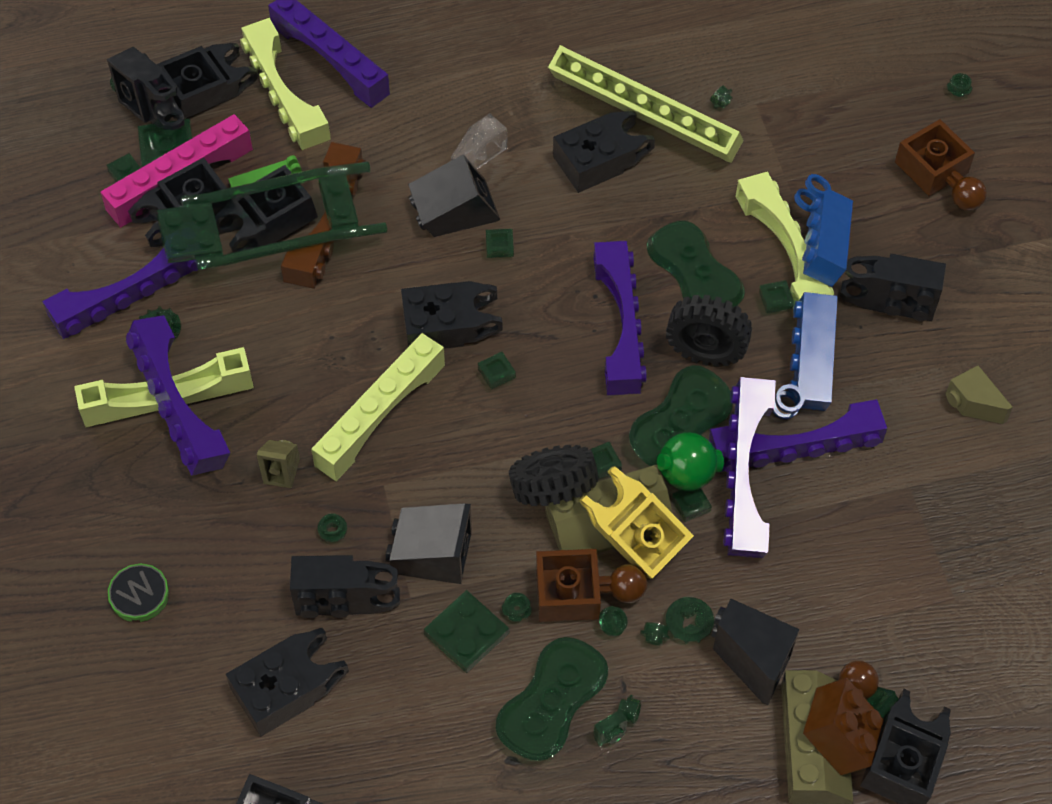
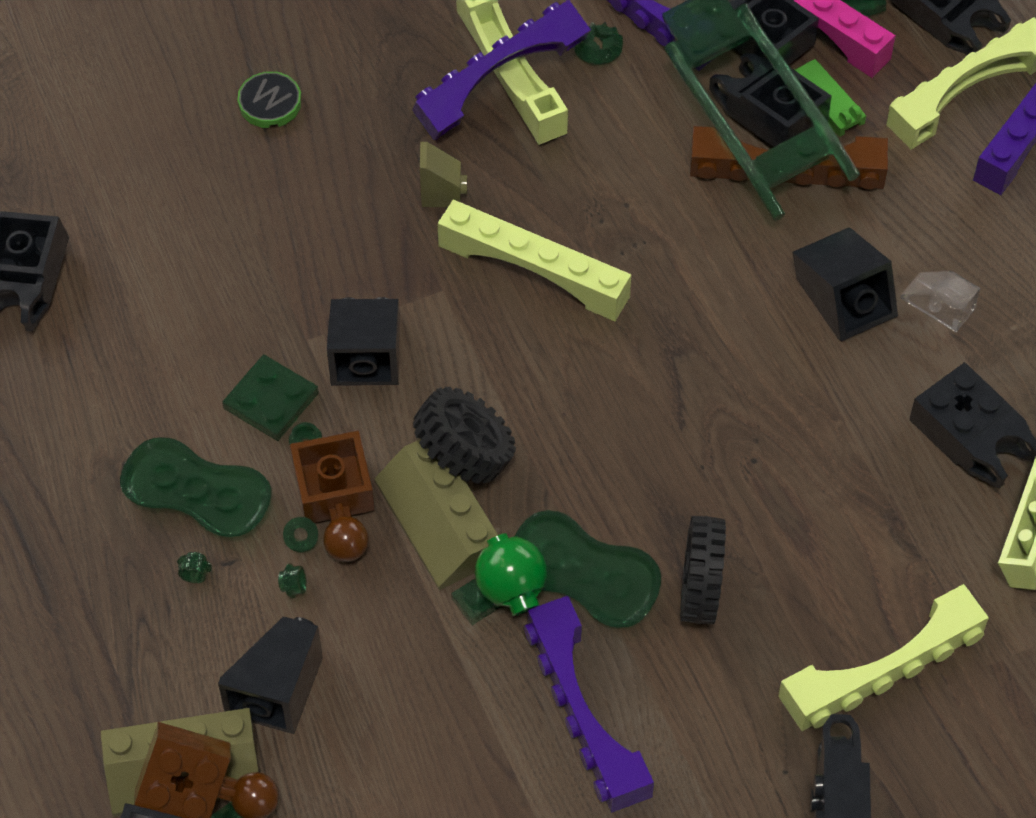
camera: 80 degrees right, 0 degrees up
black brick [226,628,349,737] -> none
black brick [290,555,400,618] -> none
clear green plate [318,513,347,542] -> none
black brick [401,281,503,349] -> none
clear green plate [478,352,516,390] -> none
clear green plate [486,229,514,258] -> none
light yellow brick [579,466,694,579] -> none
clear green plate [590,441,622,479] -> none
clear green plate [593,709,627,746] -> none
dark purple arch [594,241,646,395] -> none
clear green plate [647,221,745,308] -> none
clear green gear [666,597,714,644] -> none
arch [723,377,776,558] -> none
clear green plate [759,280,794,313] -> none
hinge [772,292,837,420] -> none
blue hinge [794,174,853,287] -> none

